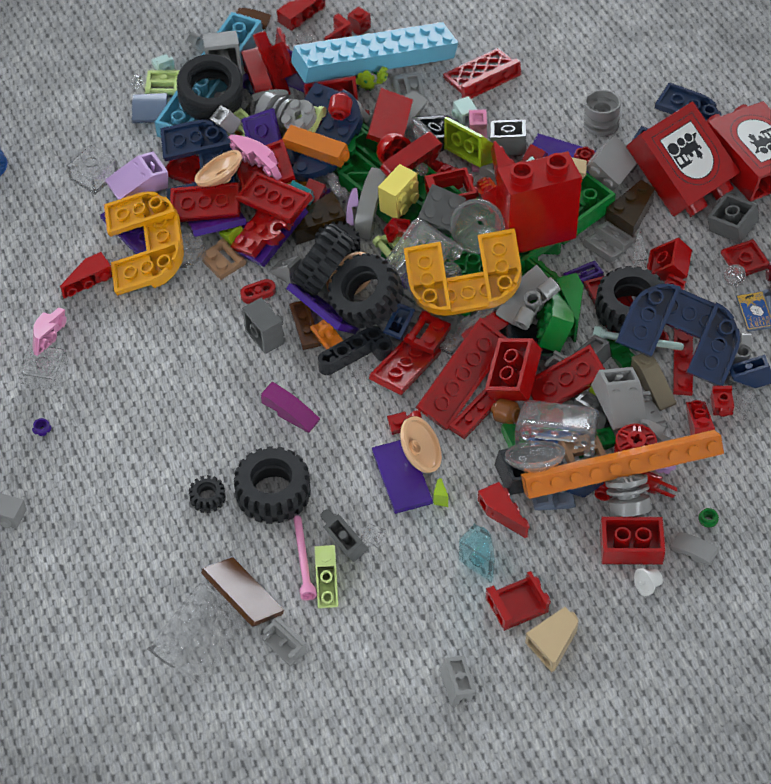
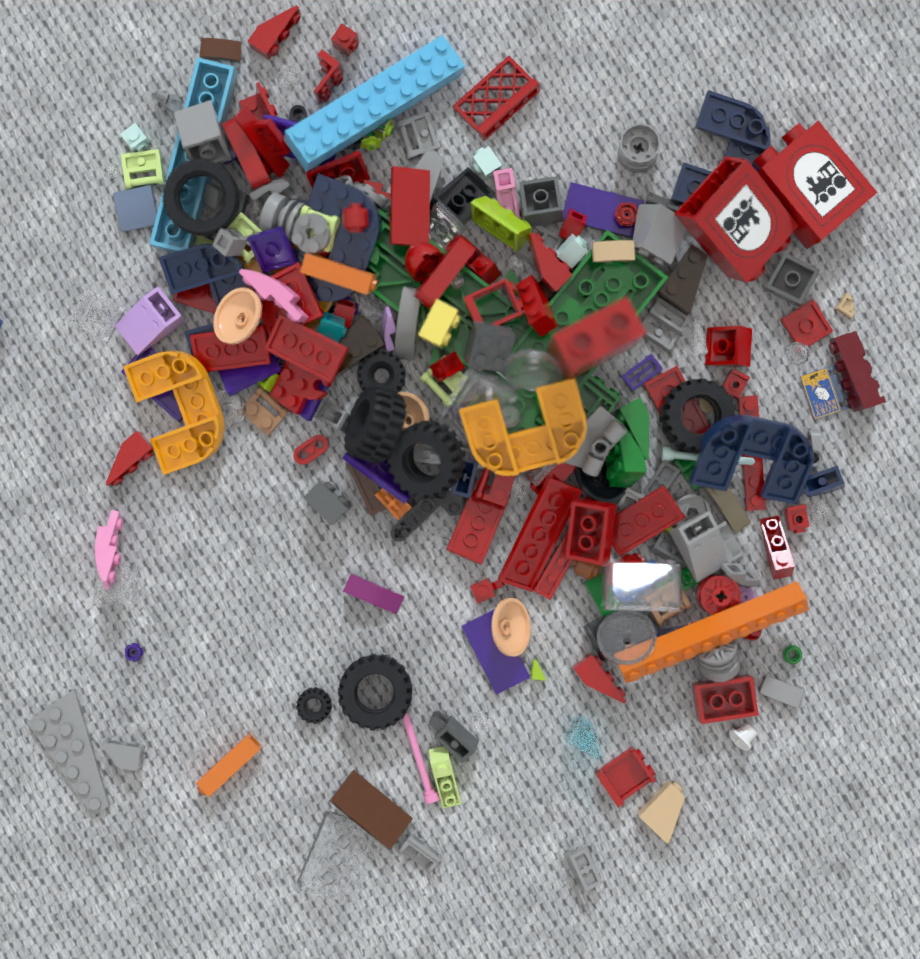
camera: 15 degrees left, 35 degrees up
none -> orange brick [196,733,262,797]

